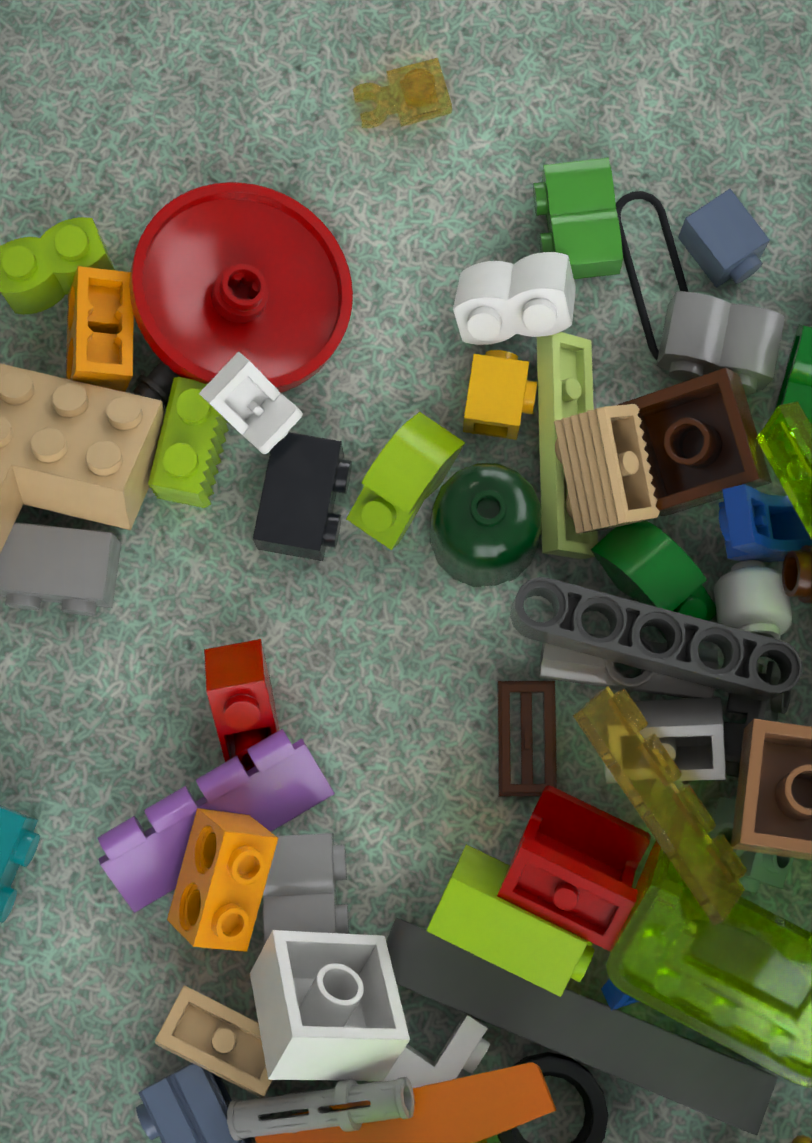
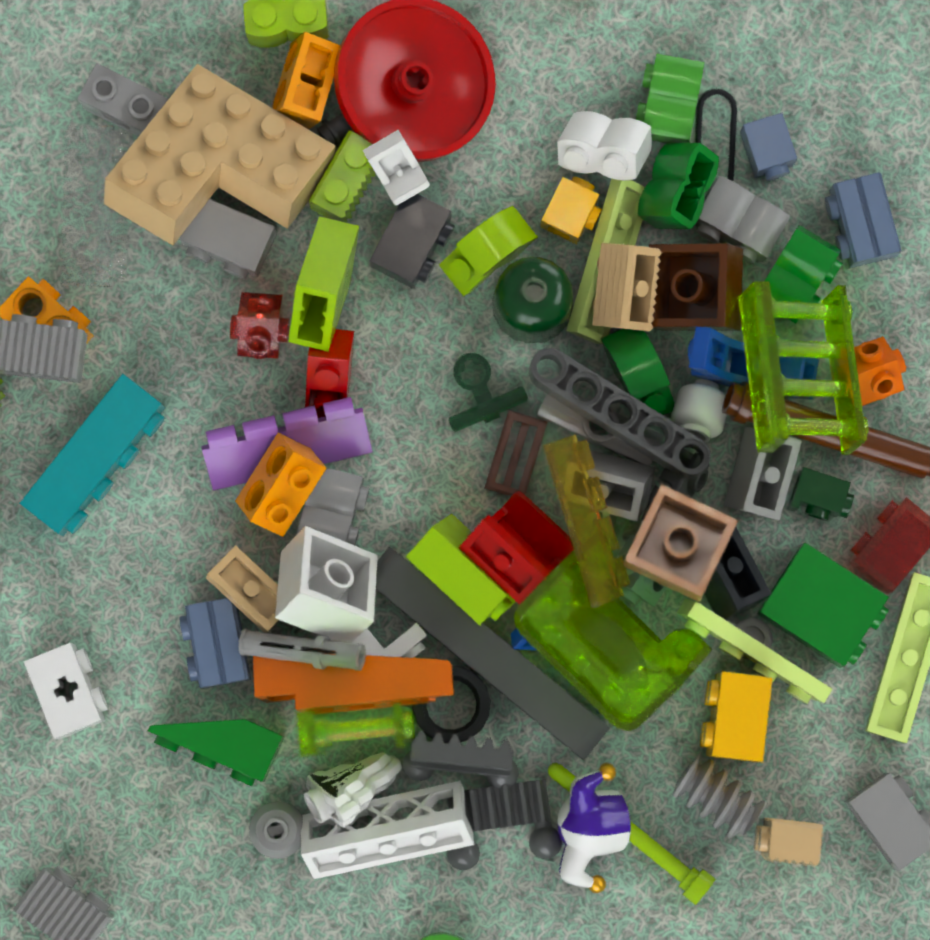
camera: 15 degrees right, 5 degrees up
none -> clear red brick [230,292,290,359]
none -> lime brick [288,216,359,352]
none -> clear green piece [448,353,528,432]
none -> green brick [638,143,719,230]

